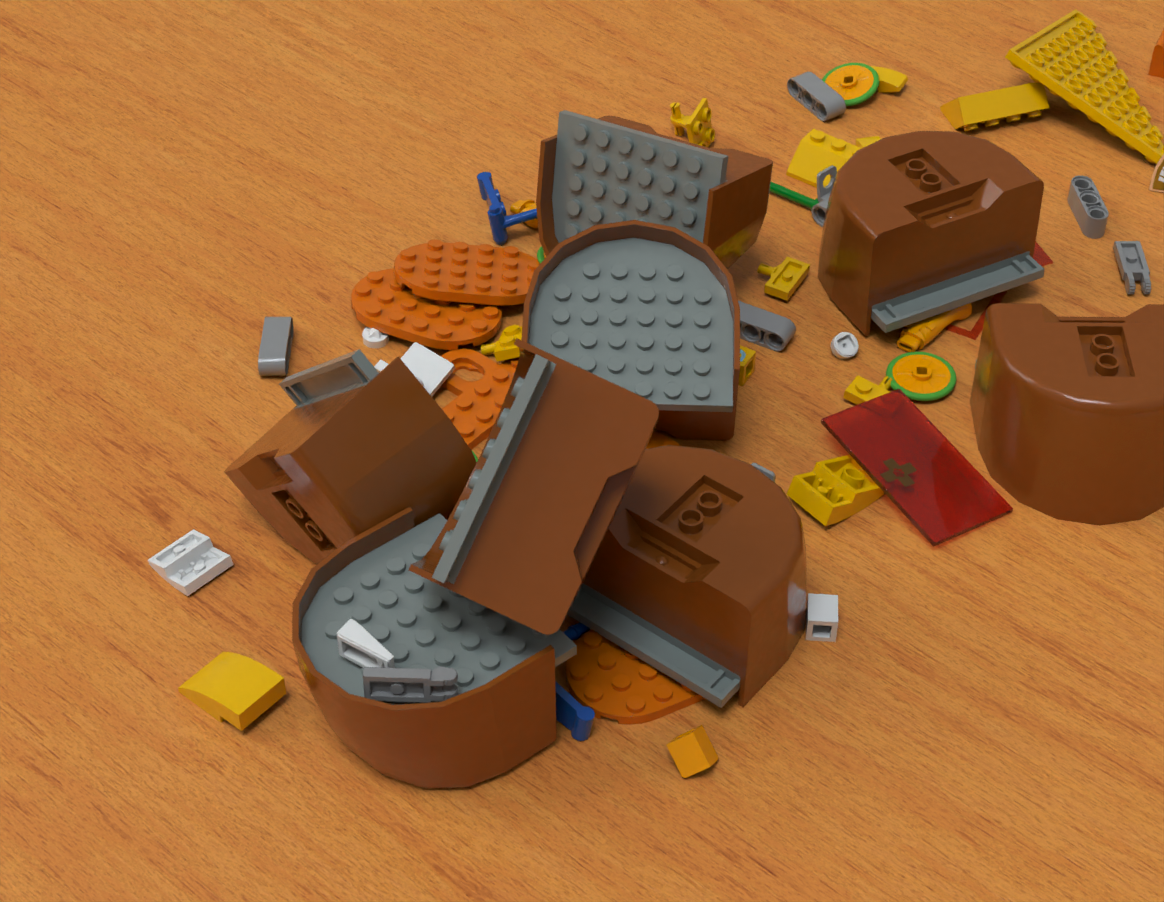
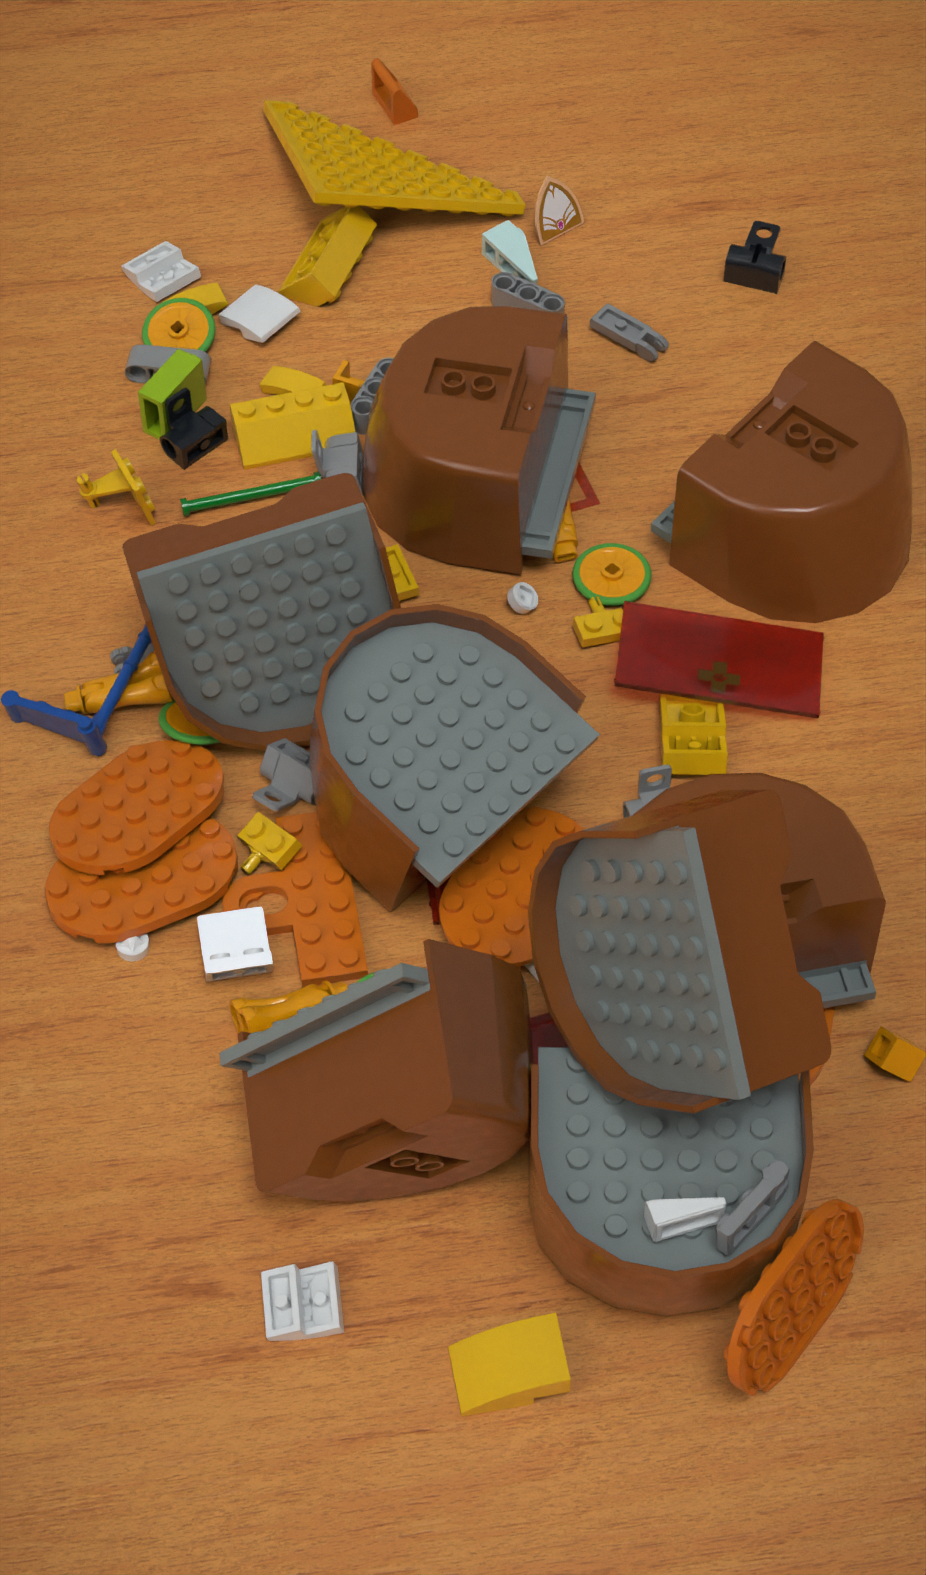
camera: 50 degrees left, 10 degrees up
light grey beam [258,317,293,376] -> none
none -> white slope [121,241,201,302]
none -> lime brick [138,348,207,440]
none -> black piece [160,388,228,470]
none -> white slope [218,284,300,343]
none -> light aqua slope [482,220,538,285]
none -> orange plate [724,1199,864,1396]

